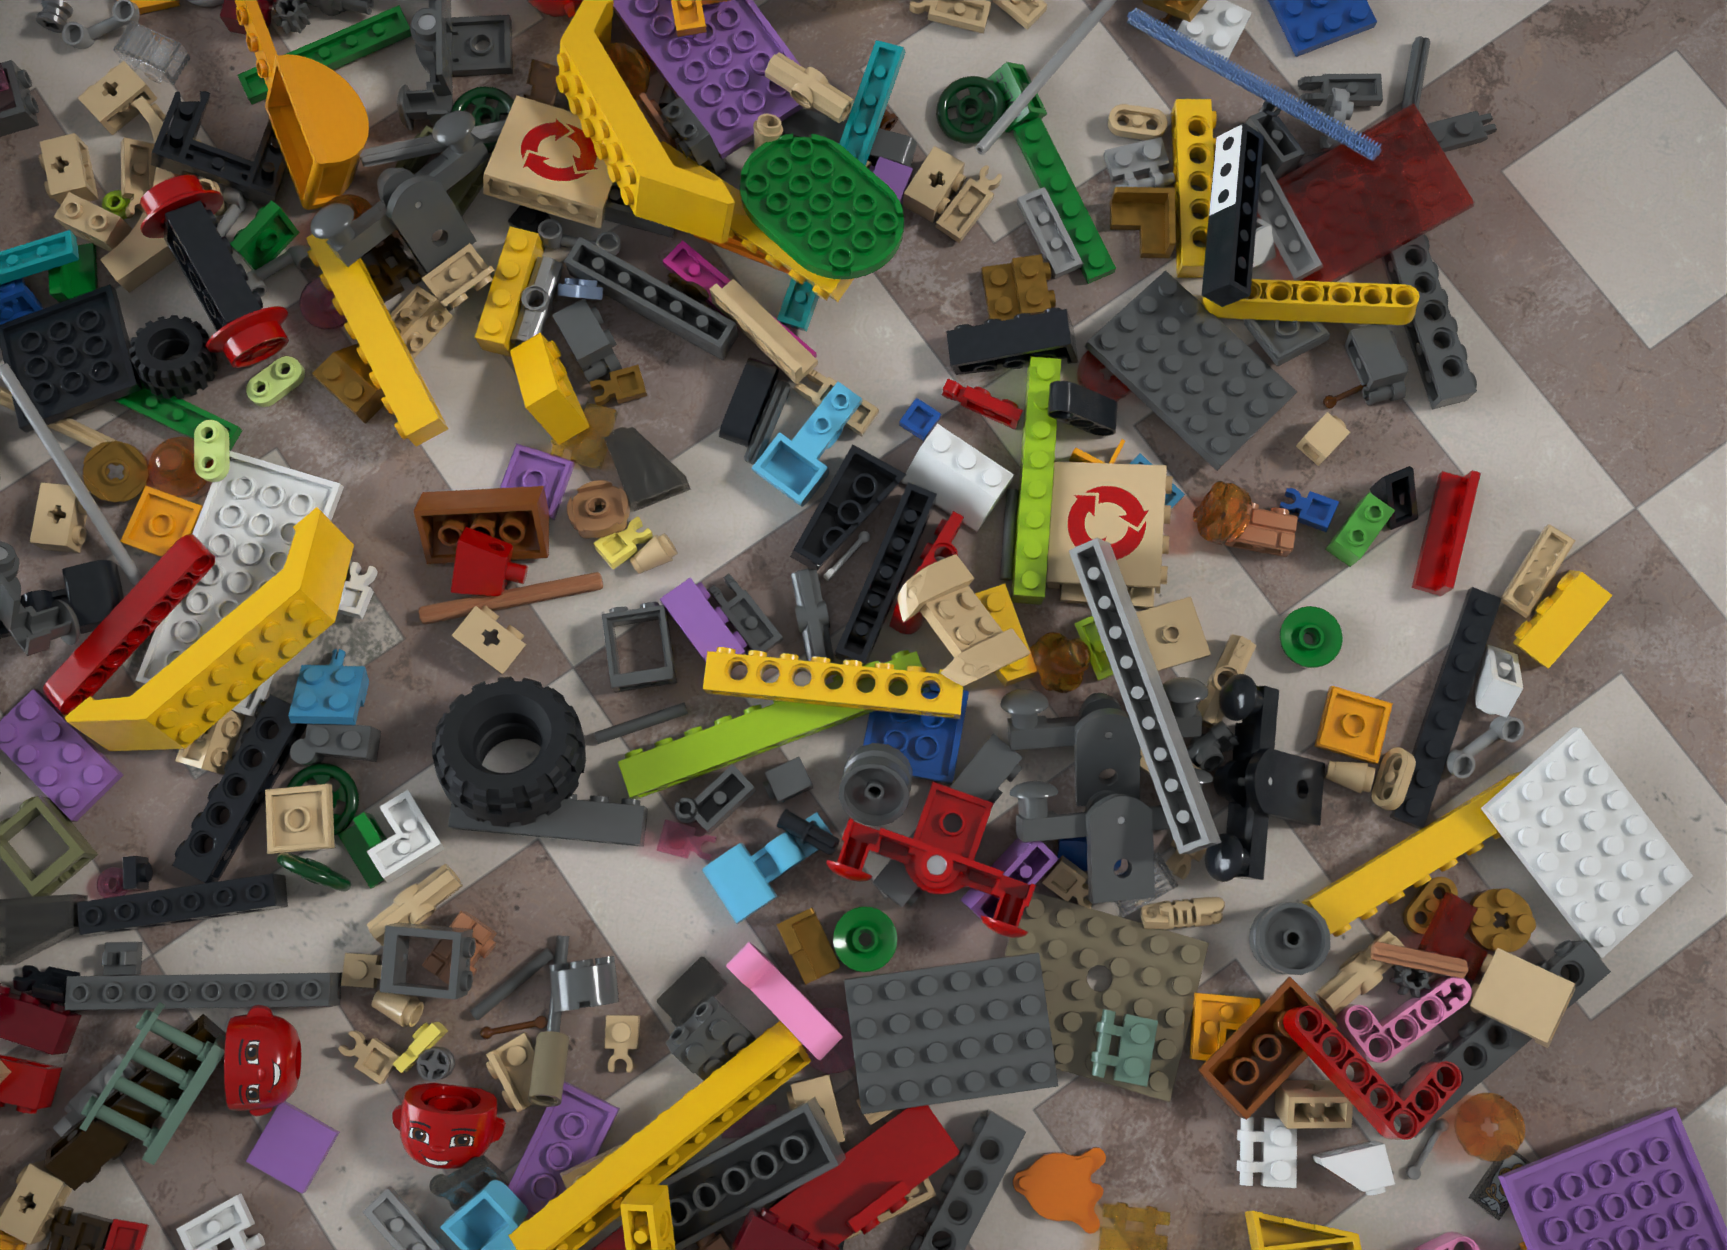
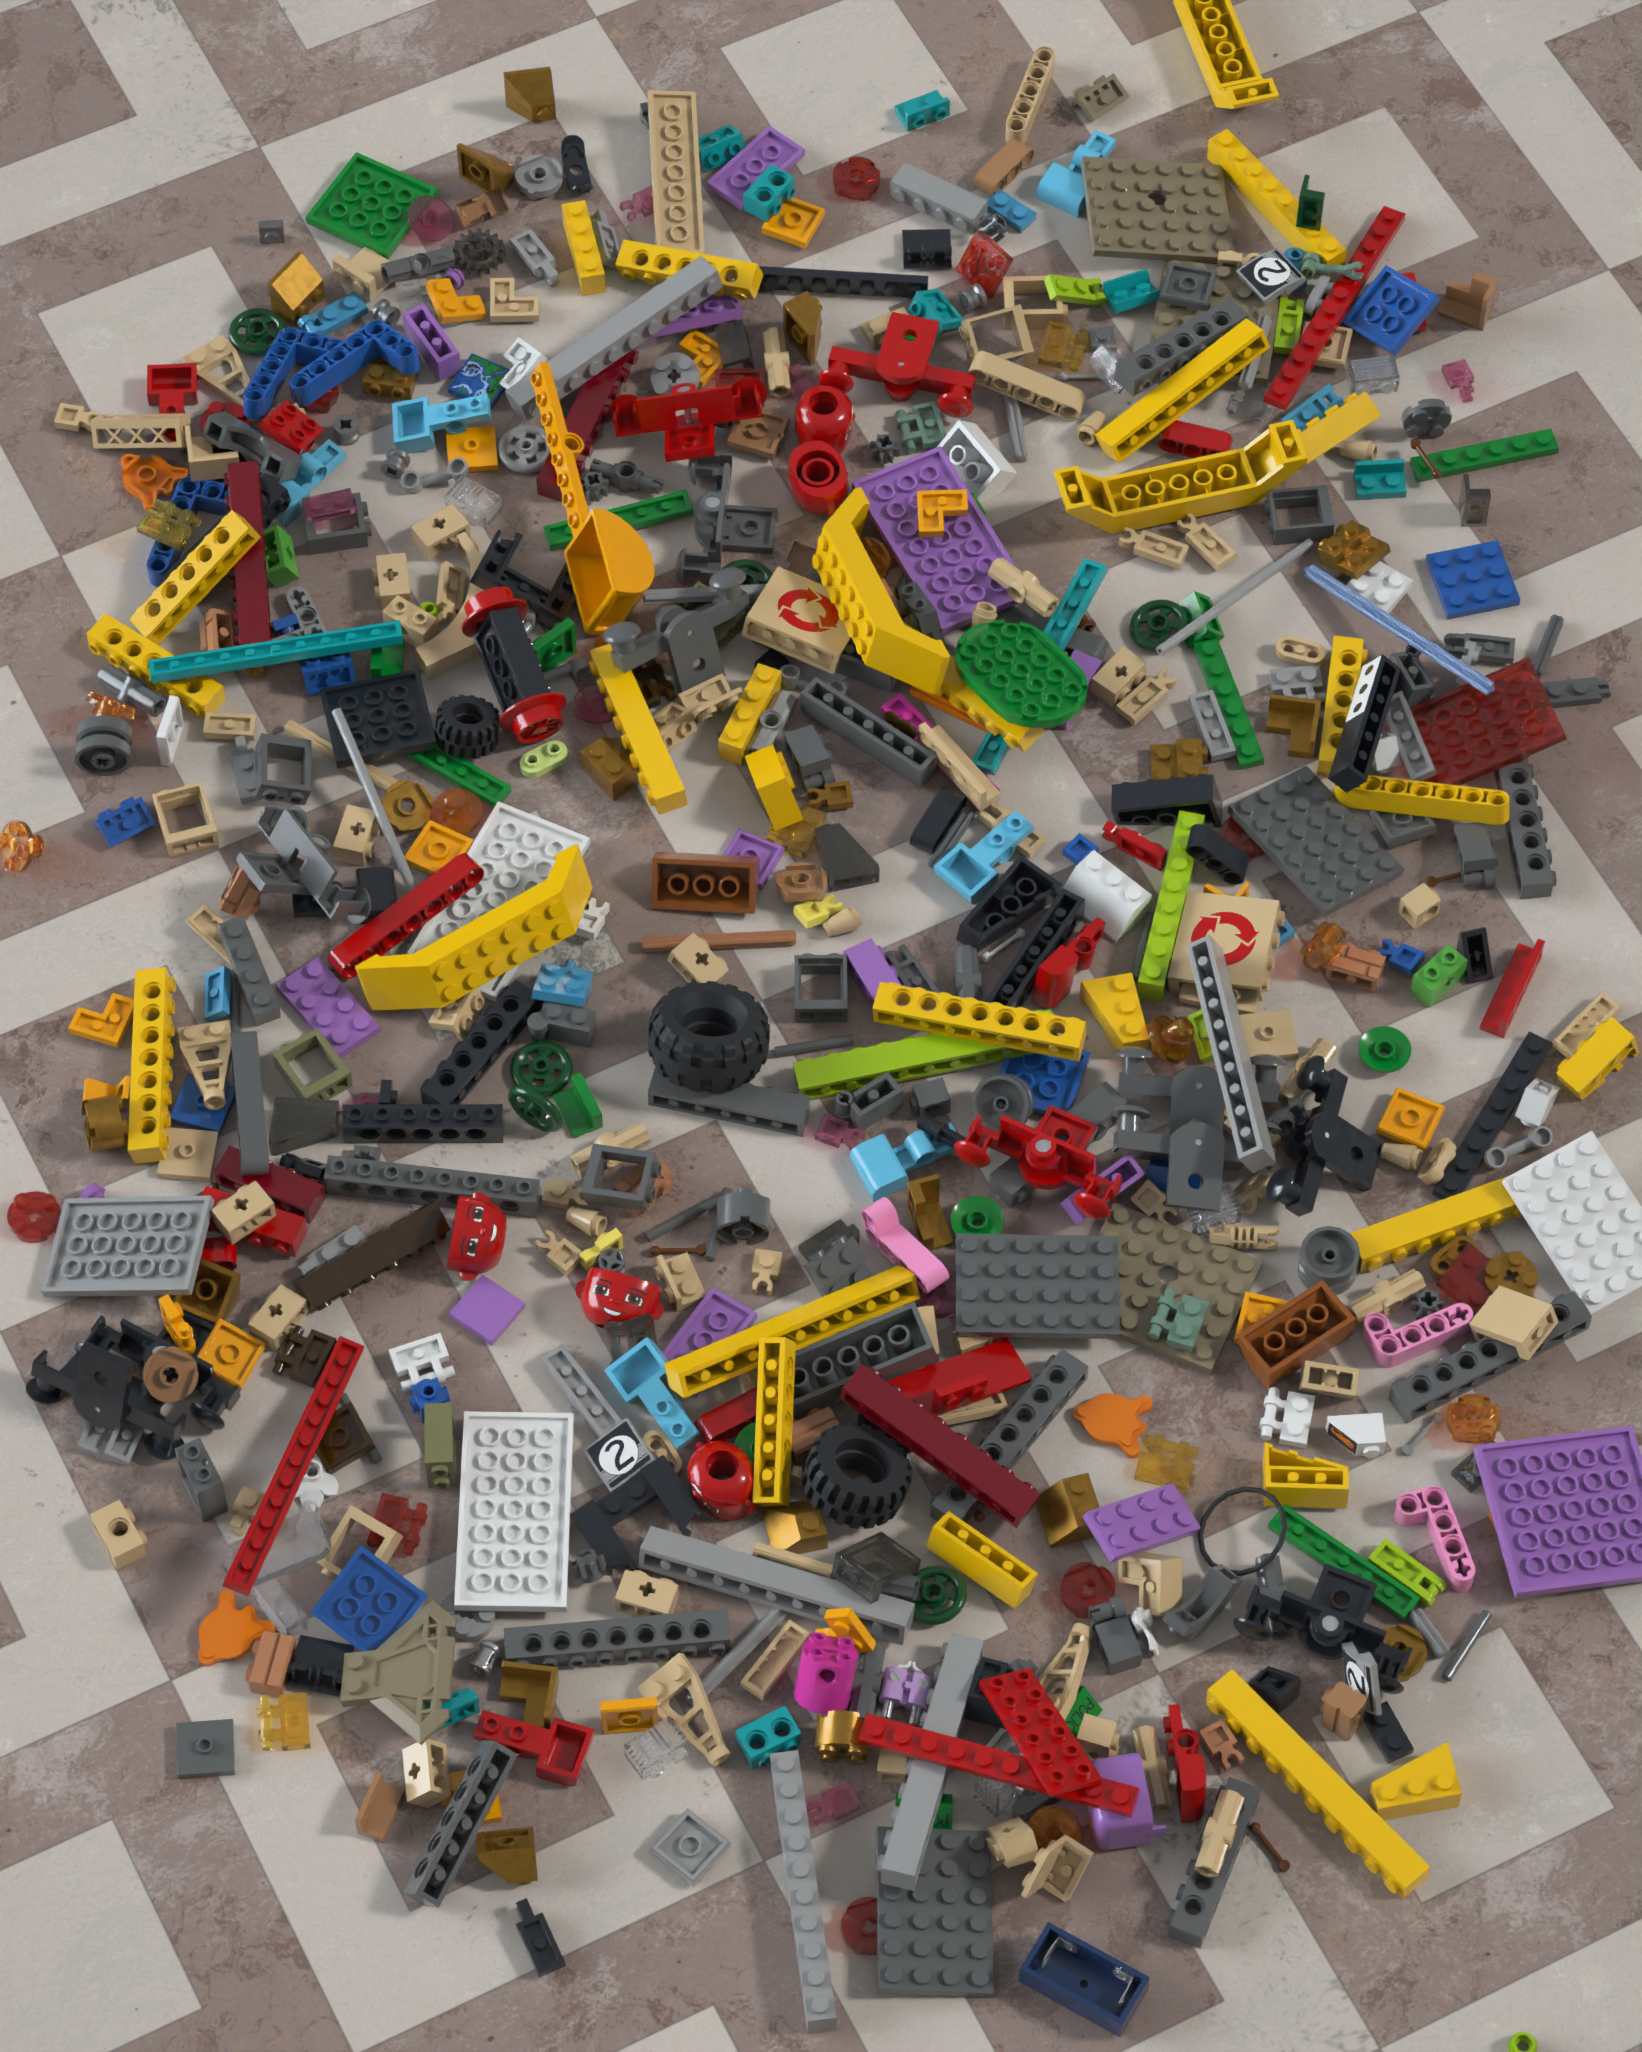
camera: 10 degrees right, 20 degrees down
sand green fence [80,1002,226,1165] -> none
yellowish green plate [194,420,230,482] -> none
tan plate [265,784,335,854] -> none
white panel [367,790,445,883] -> none
red torso [451,527,528,596] -> none
dark tan pin [528,1031,569,1107] -> none
sand blue plate [558,278,603,300] -> none
tan piece [897,554,1030,686] -> none
red beam [1283,1005,1462,1140] -> none
nougat axle [1370,941,1468,979] -> none

